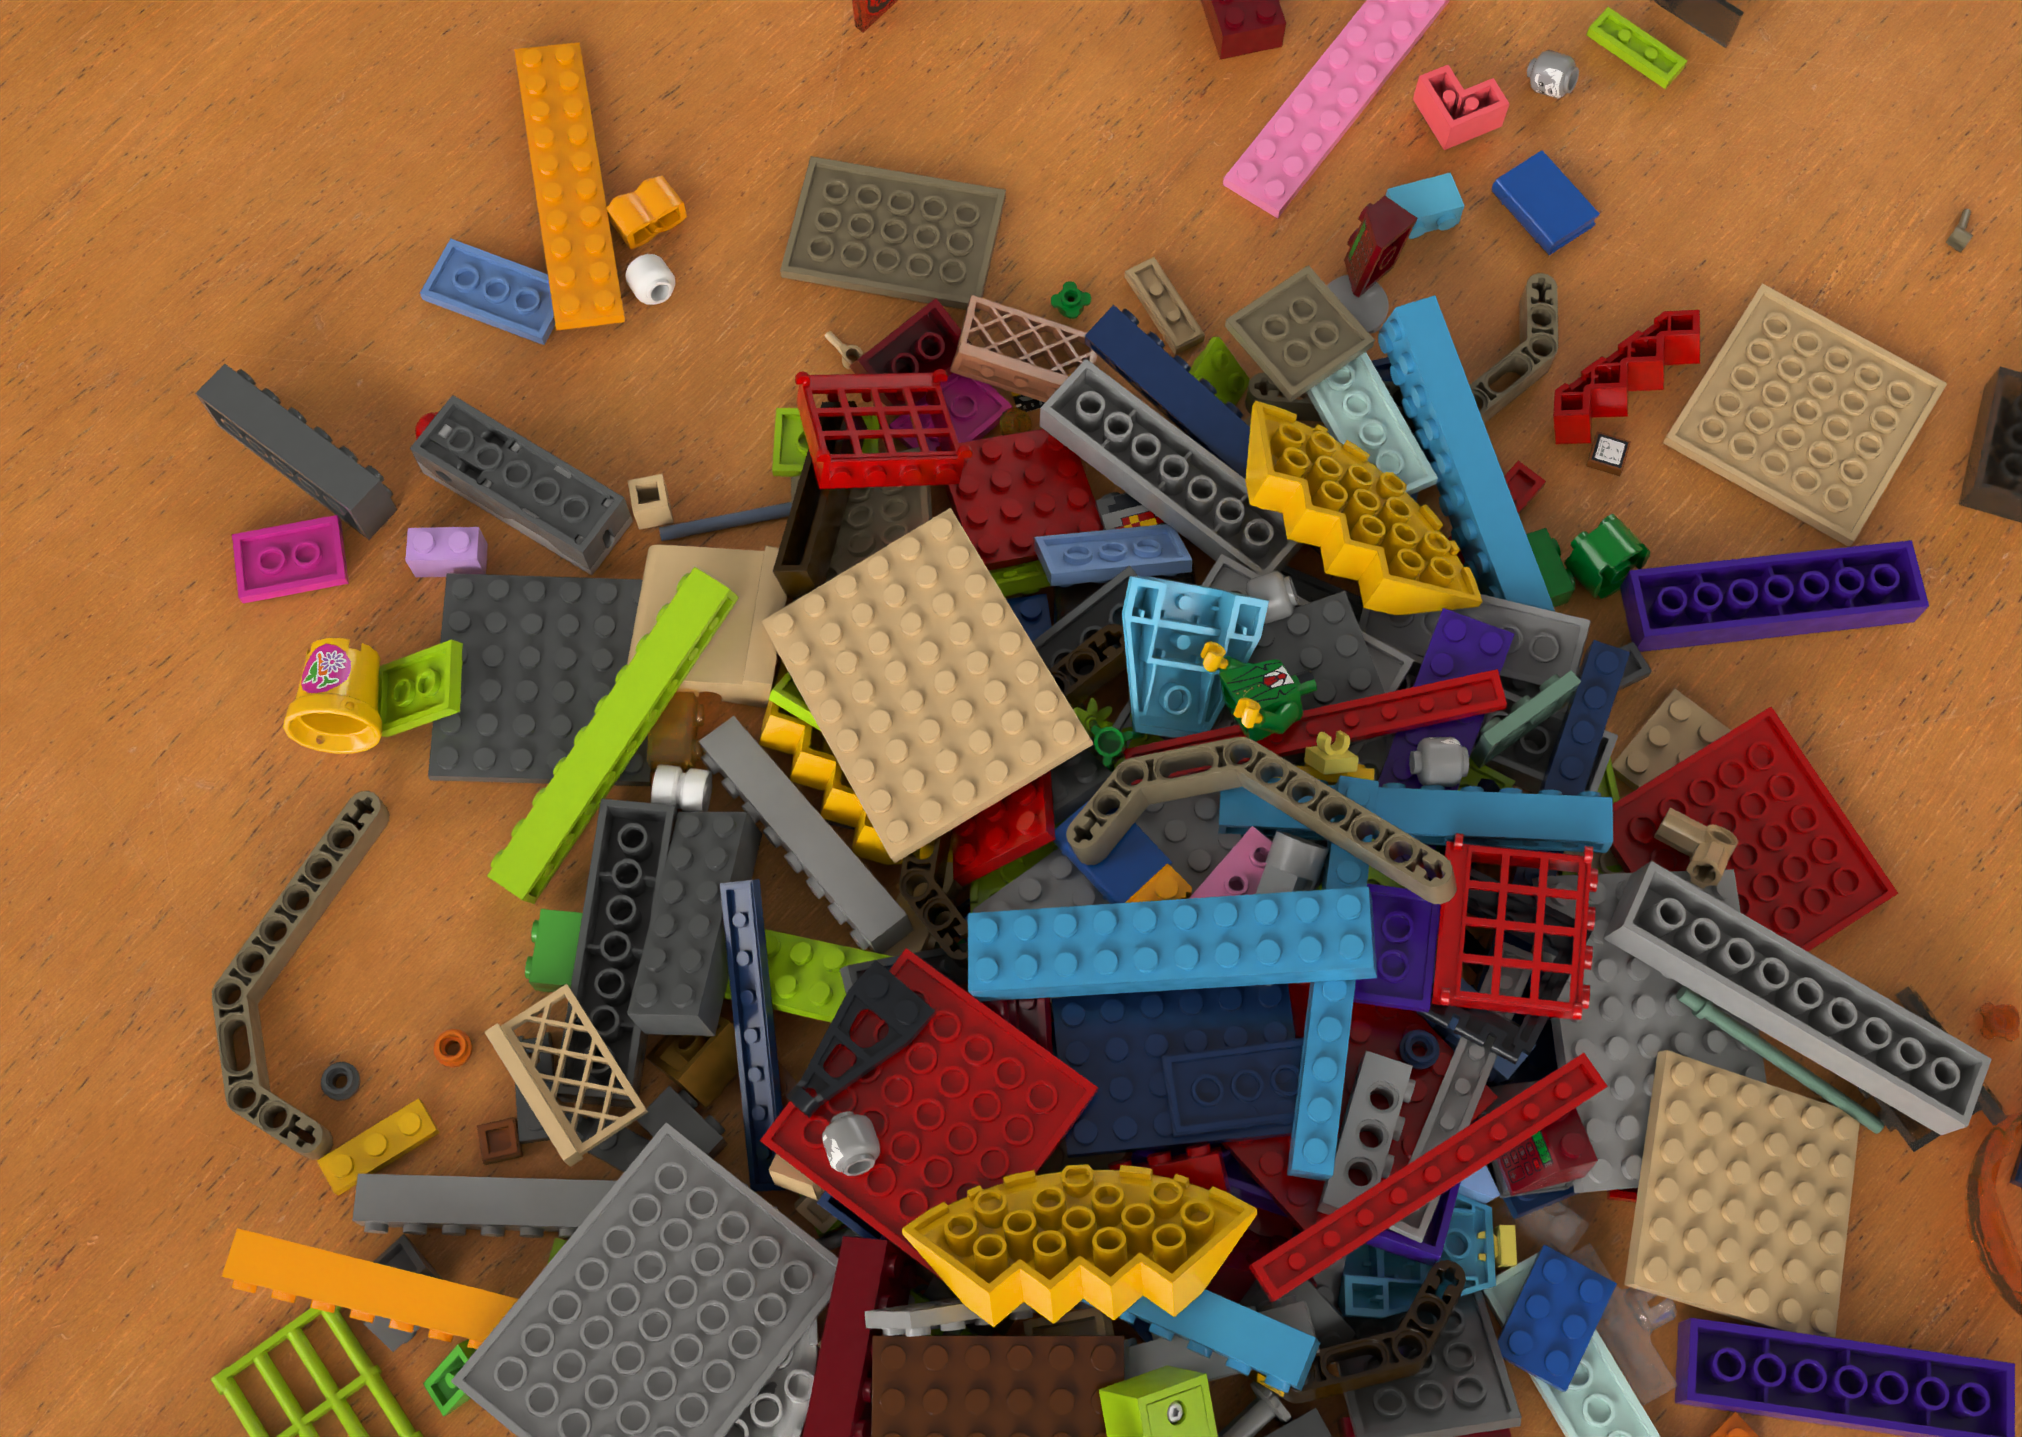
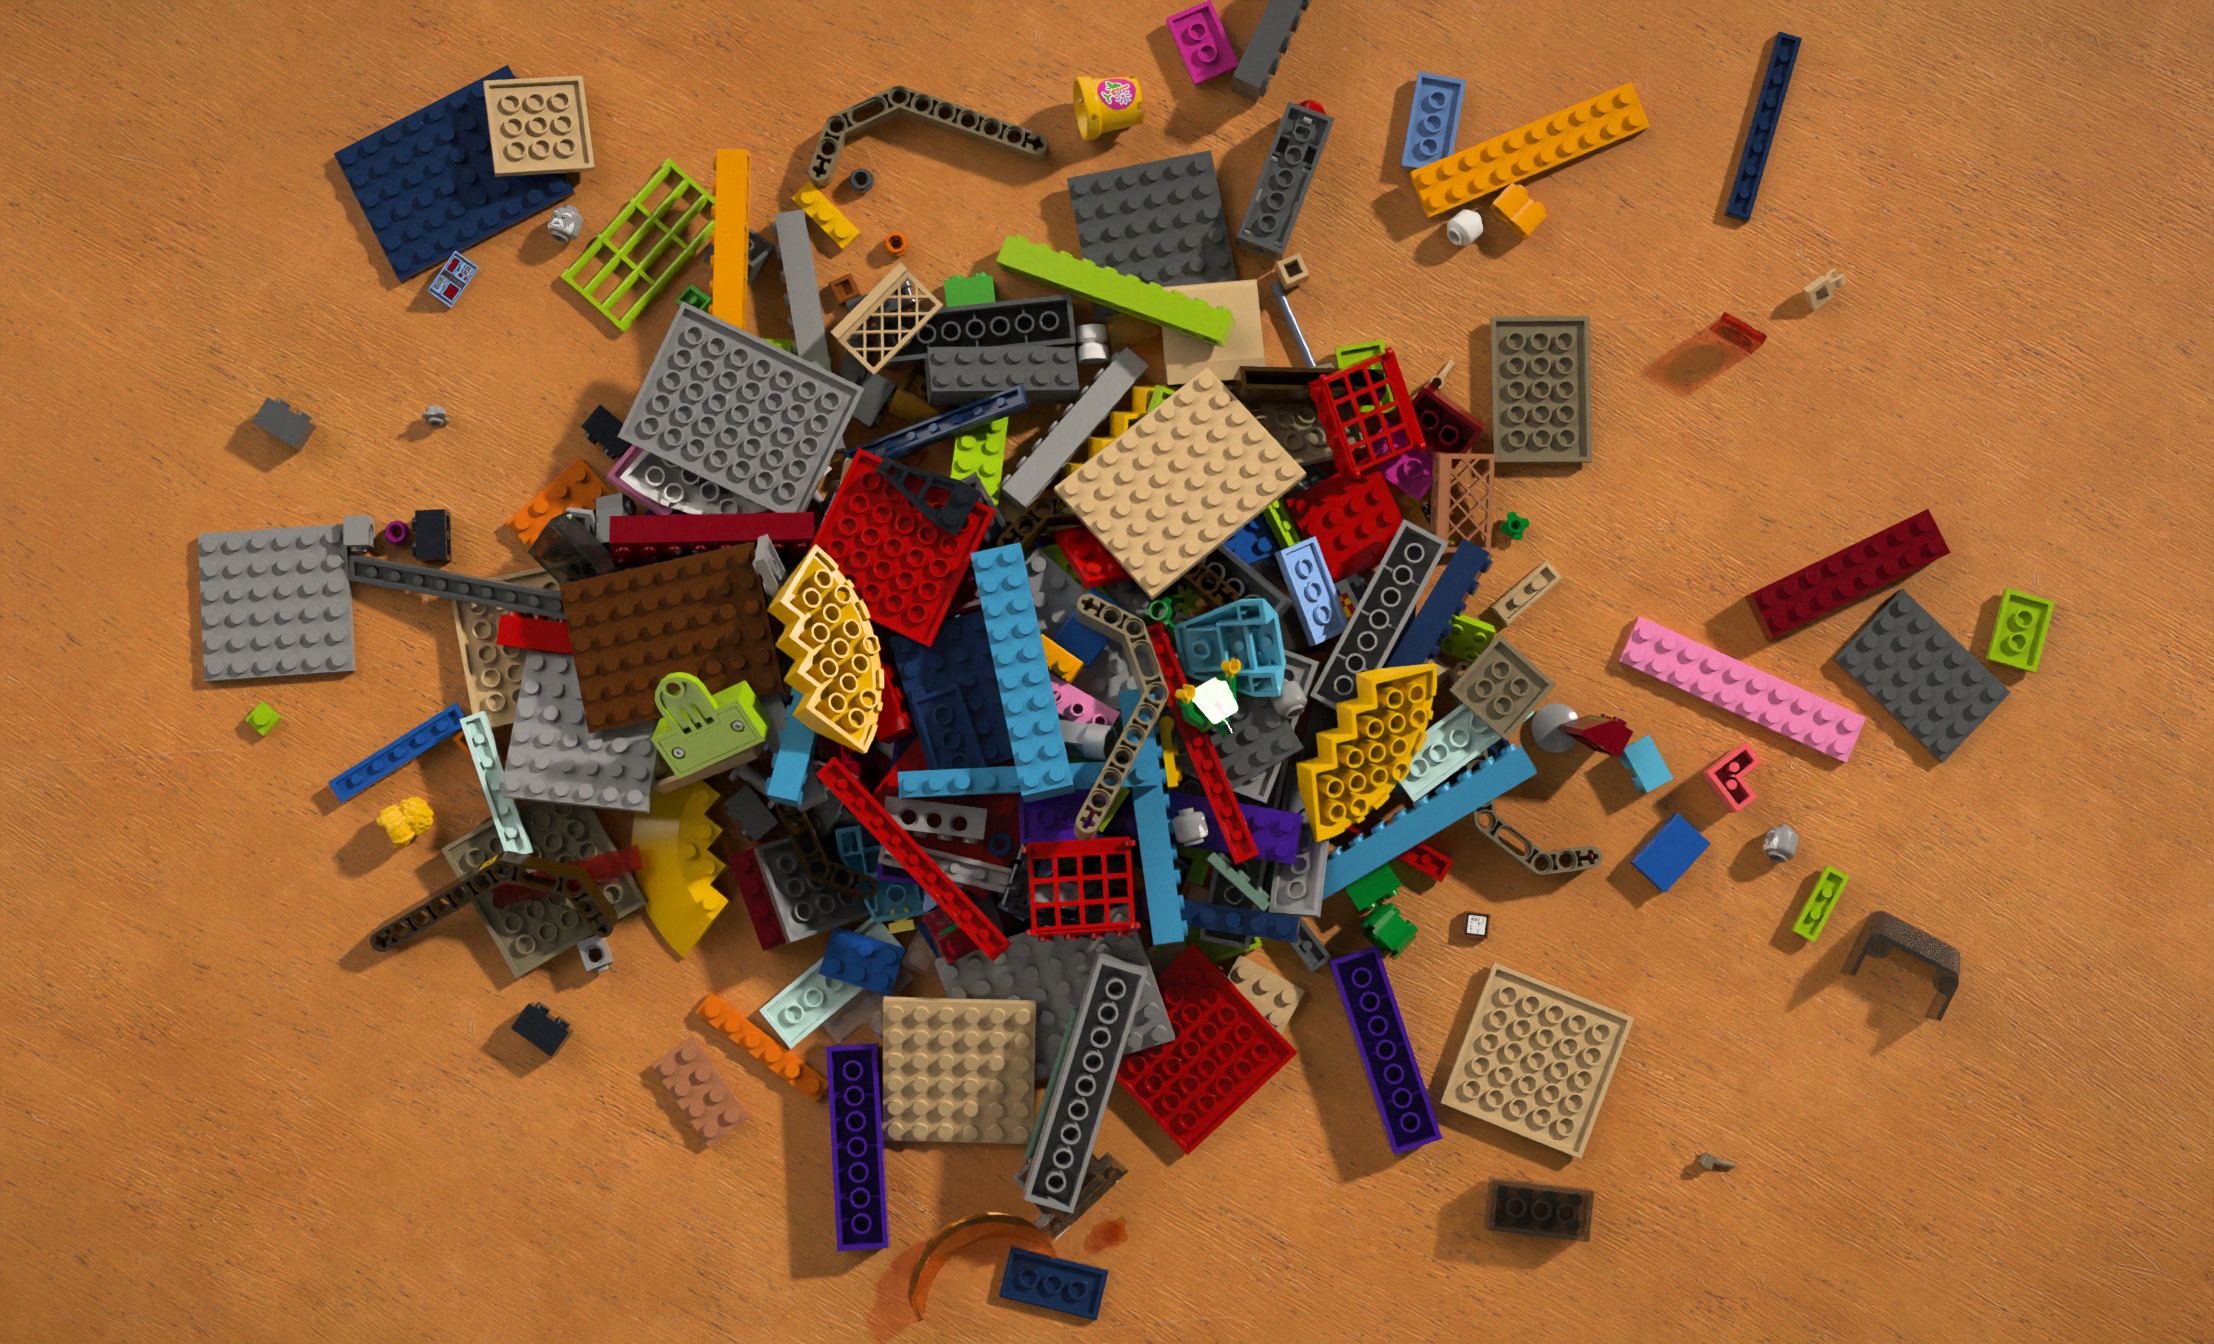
camera: 75 degrees right, 15 degrees up
lime plate [378,639,463,738] -> none
lavender brick [405,527,488,578] -> none
light grey head [822,1111,880,1176] -> none
light yellow tile [1304,730,1359,774] -> none
red brick [1553,310,1700,444] -> none
tan piece [1654,808,1738,889] -> none

